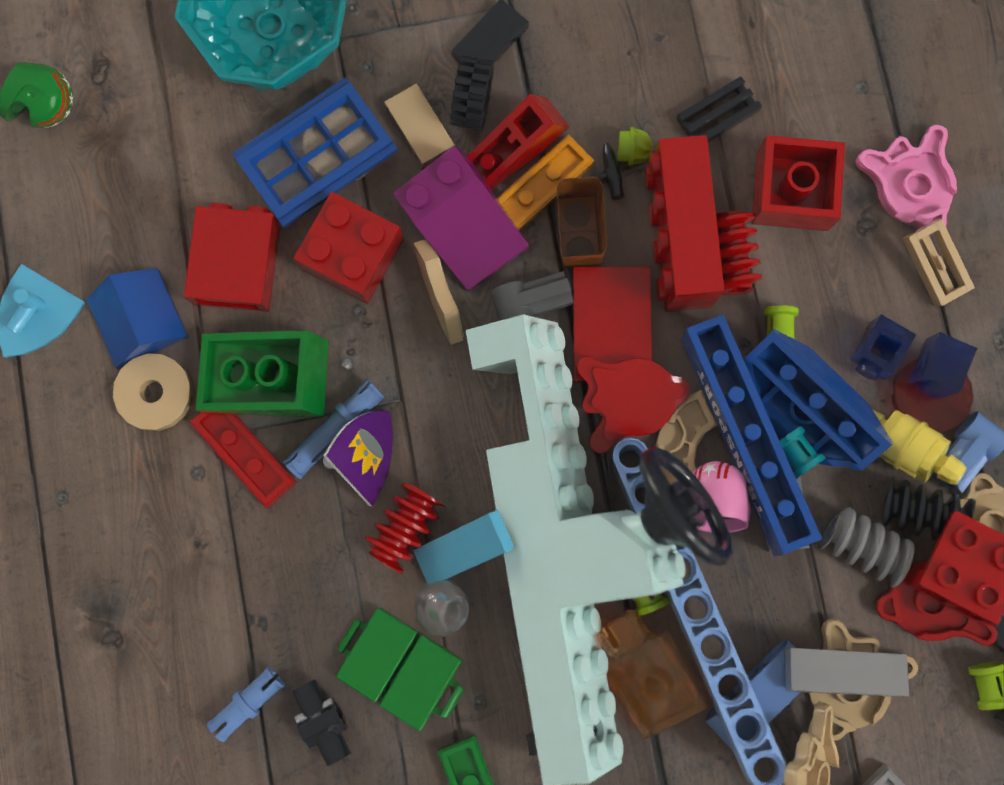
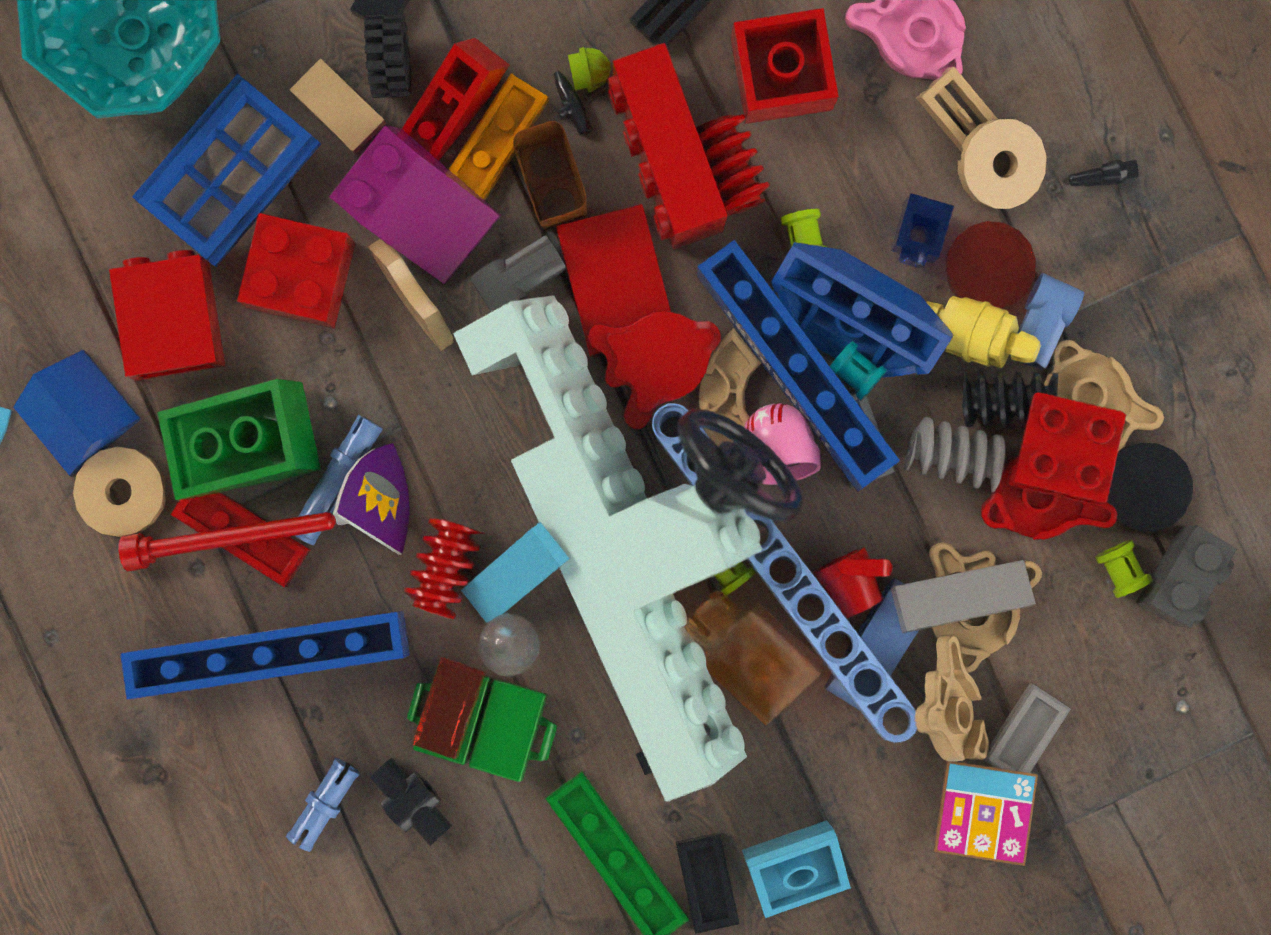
camera: 25 degrees left, 5 degrees up
clear blue brick [909,332,977,399] -> none
none -> red piece [118,512,336,572]
none -> blue brick [120,610,410,700]
none -> clear red tile [412,657,487,759]
none -> red piece [812,546,893,618]
none -> tan tile [958,119,1047,209]

